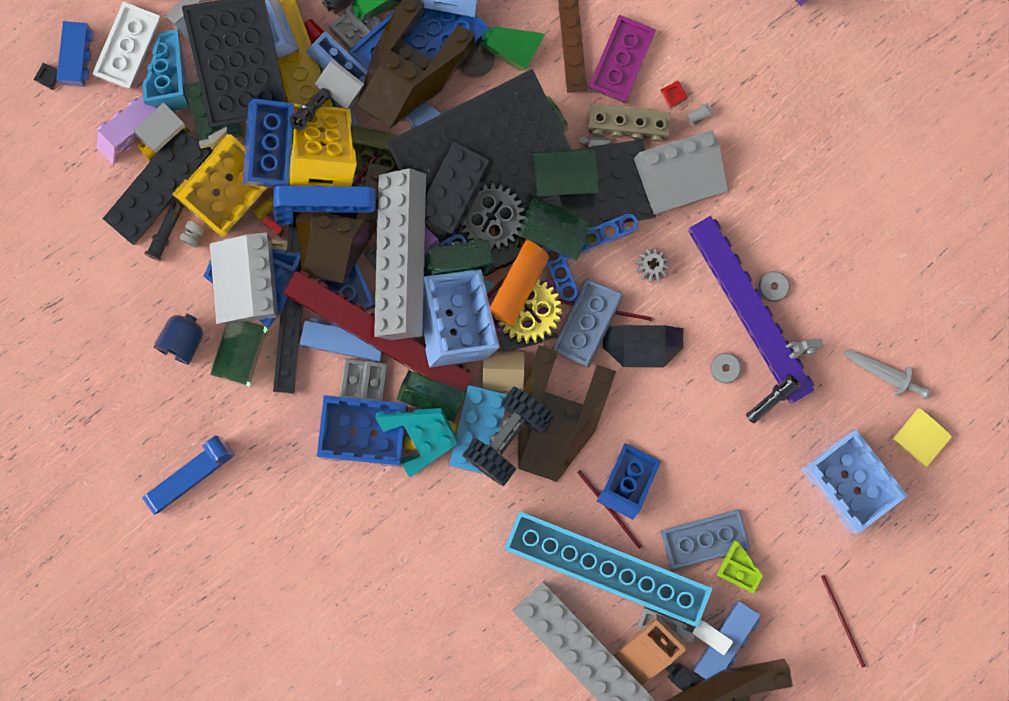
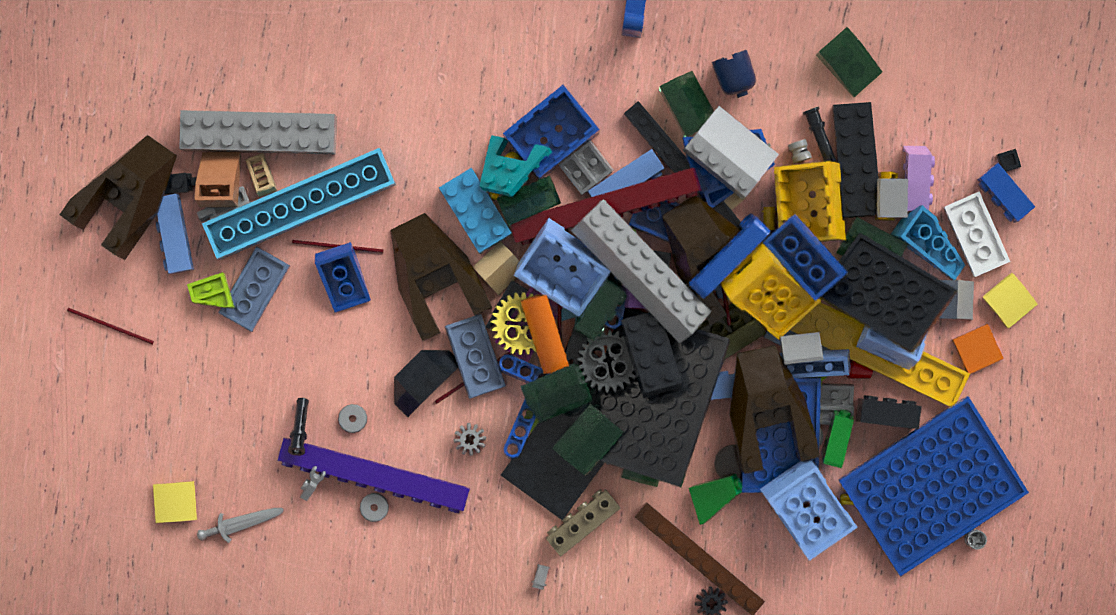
camera: 135 degrees right, 5 degrees up
light grey bar [199,127,227,150] -> none
red tile [262,216,284,237] -> none
black pin [290,88,331,130] -> none
black plate [462,387,555,486] -> none
light grey bar [579,135,612,148] -> none
magenta plate [588,15,656,103] -> none
light grey slope [634,130,728,215] -> none
red tile [660,80,688,108] -> none
white sticker [693,620,733,655] -> none
light blue container [801,430,908,534] -> none
none -> tan slope [245,153,277,197]
none -> clear green slope [816,27,882,97]

